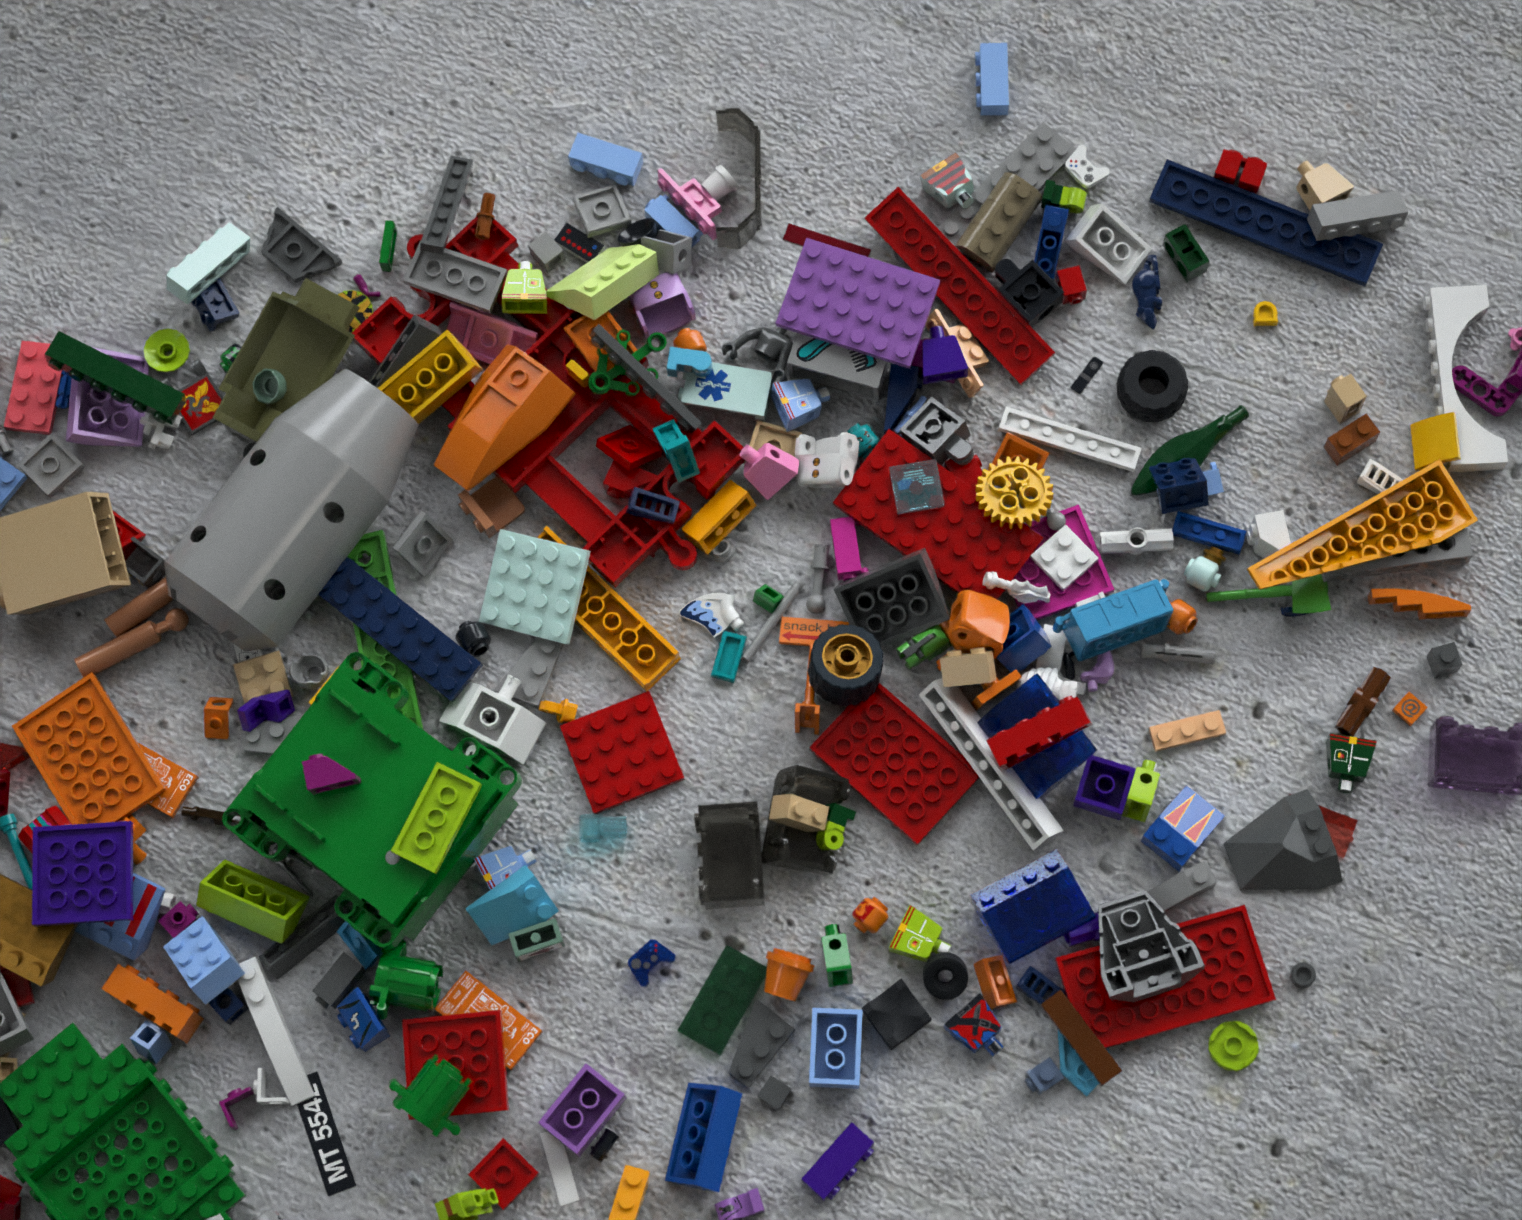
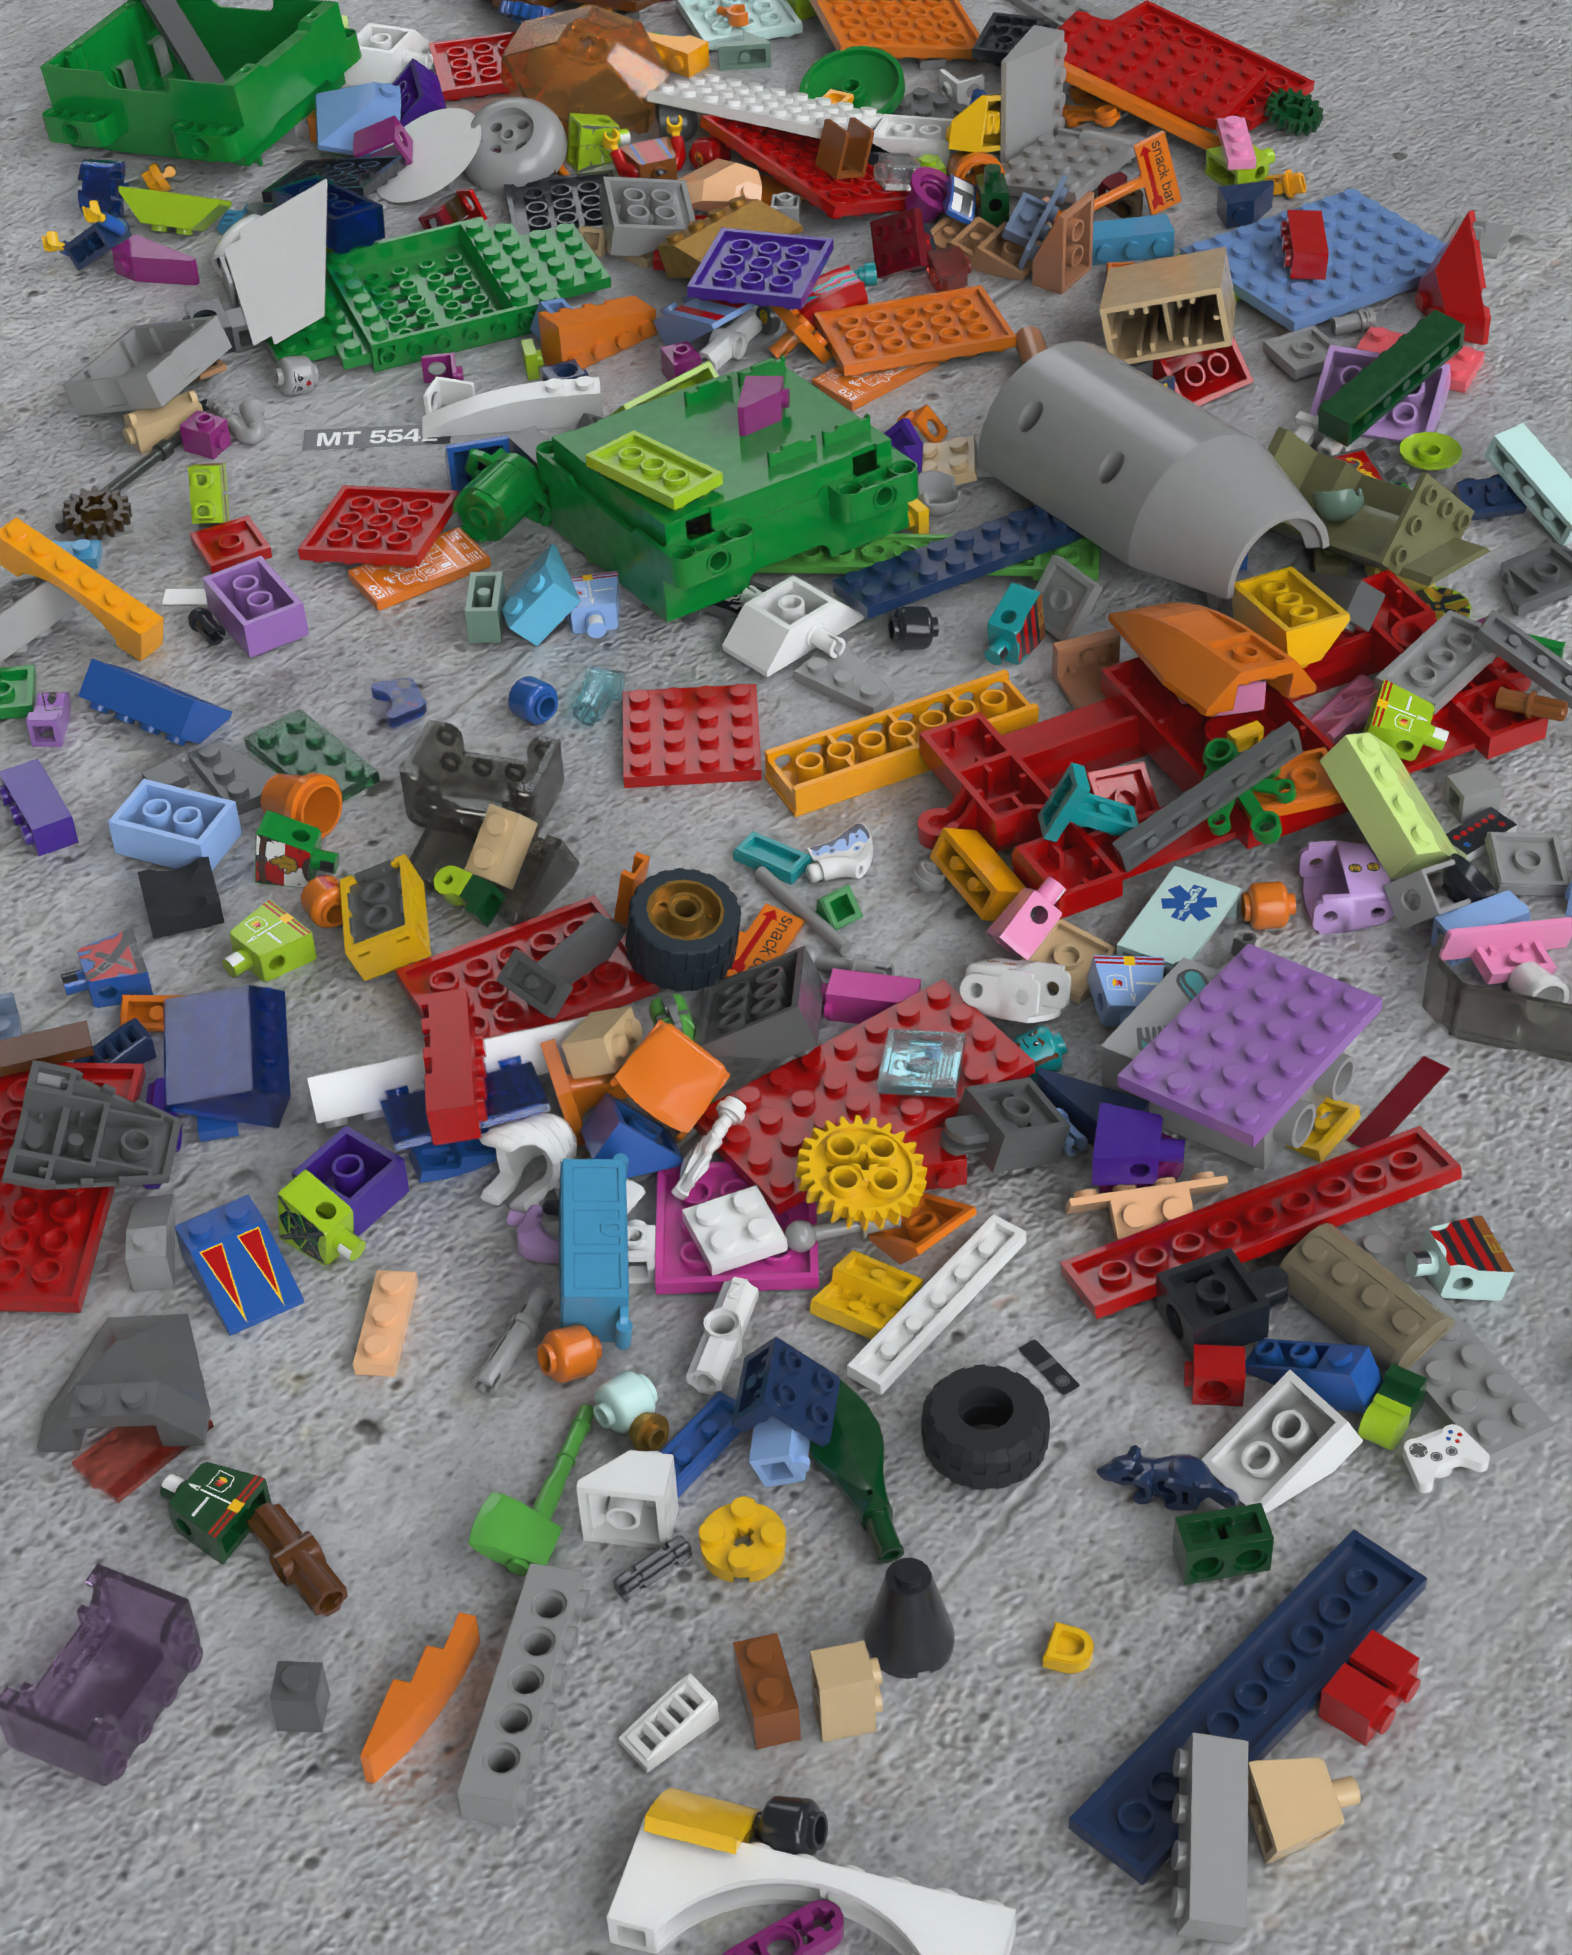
camera: 105 degrees right, 30 degrees down
light blue brick [163,916,245,1005] -> none
green container [389,1054,472,1137] -> none
light aqua plate [479,529,591,644] -> none
light orange piece [538,698,578,724] -> none
dark blue slope [626,487,680,524] -> none
medium azure leg [667,347,712,377] -> none
black tyre [923,952,968,1000] -> none
light orange wedge [1247,459,1478,590] -> none
orange tile [1392,692,1428,727] -> none
none -> piece [340,854,431,981]
none -> dark grey piece [496,913,627,1019]
none -> blue head [508,676,558,725]
none -> lime plate [521,338,544,381]
none -> black axle [613,1535,692,1600]
none -> yellow plate [698,1496,787,1582]
none -> black head [754,1796,828,1856]
none -> yellow slope [809,1250,924,1340]
none -> black cone [865,1558,955,1679]
none -> teal torso [984,582,1046,665]

